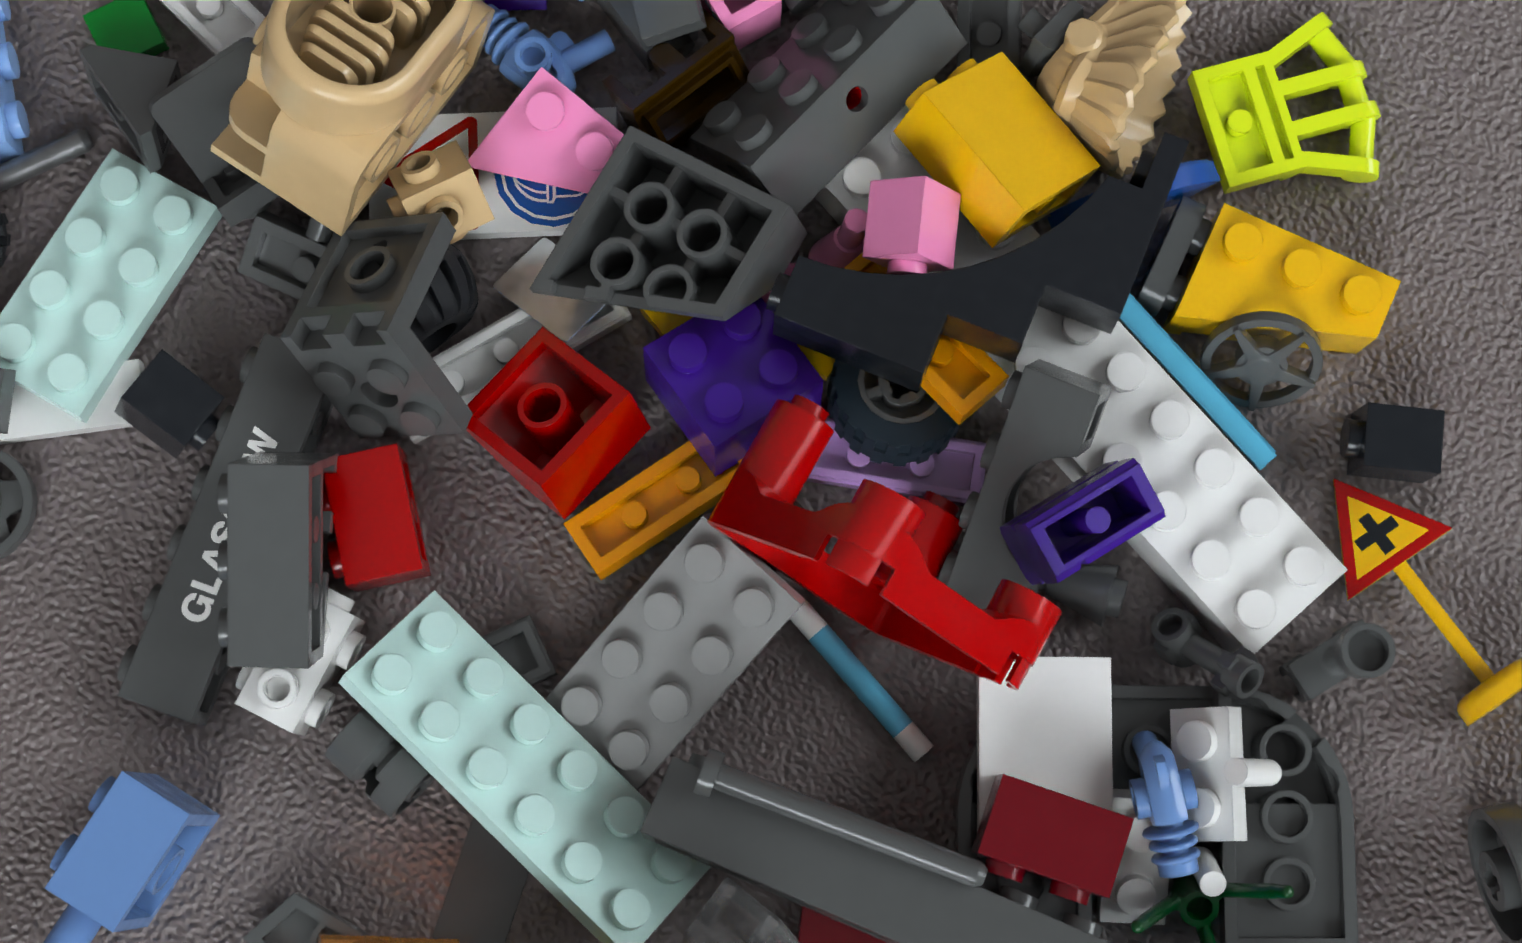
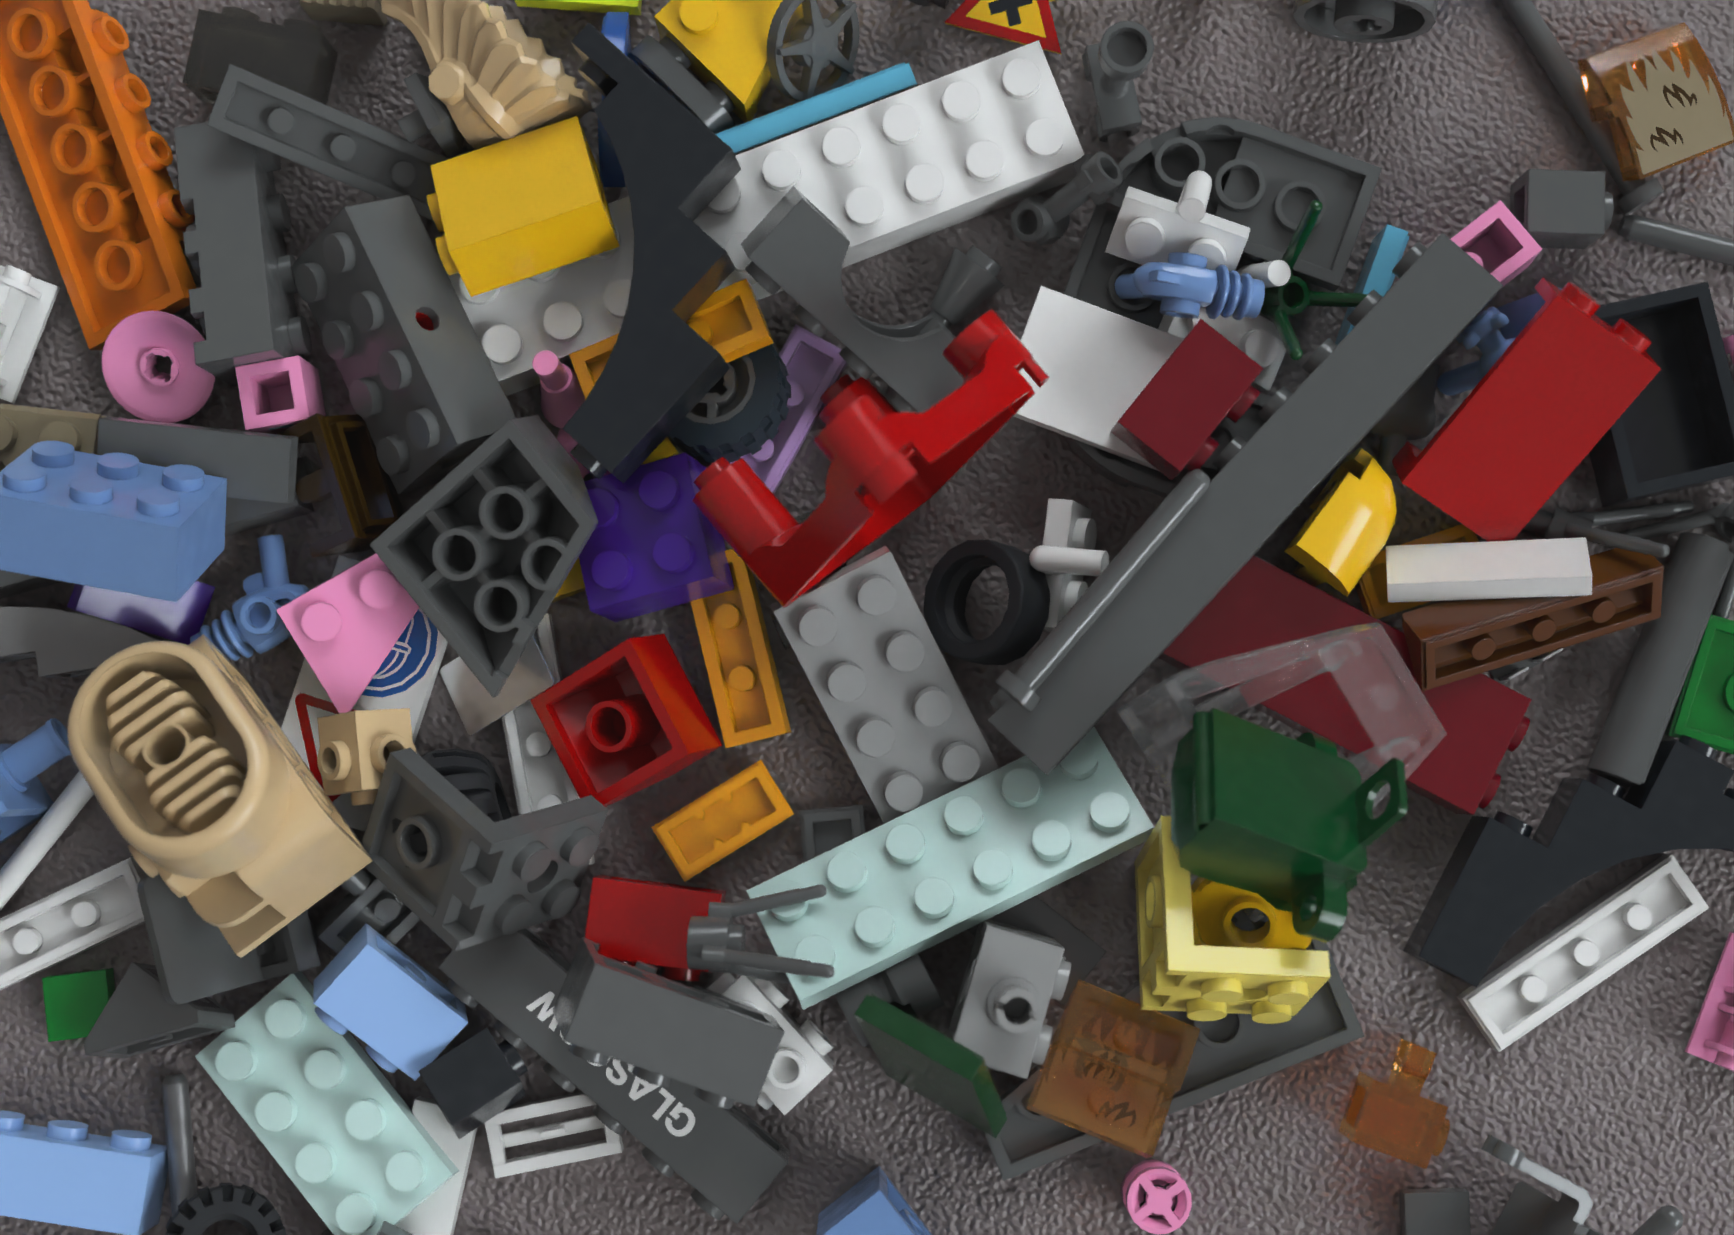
camera: 65 degrees left, 5 degrees up
medium azure bar [790,600,934,762] -> none
bright pink brick [862,176,961,275] -> none
dark purple brick [1000,458,1166,585] -> none
none -> light blue brick [313,923,468,1081]
none -> white tile [485,1092,624,1178]
none -> light orange plate [651,760,795,882]
none -> dark grey plant [687,885,835,985]
none -> dark green tile [854,994,1007,1138]
none -> black tyre [923,539,1050,665]
none -> light grey brick [946,919,1071,1079]
none -> white plate [1029,498,1109,632]

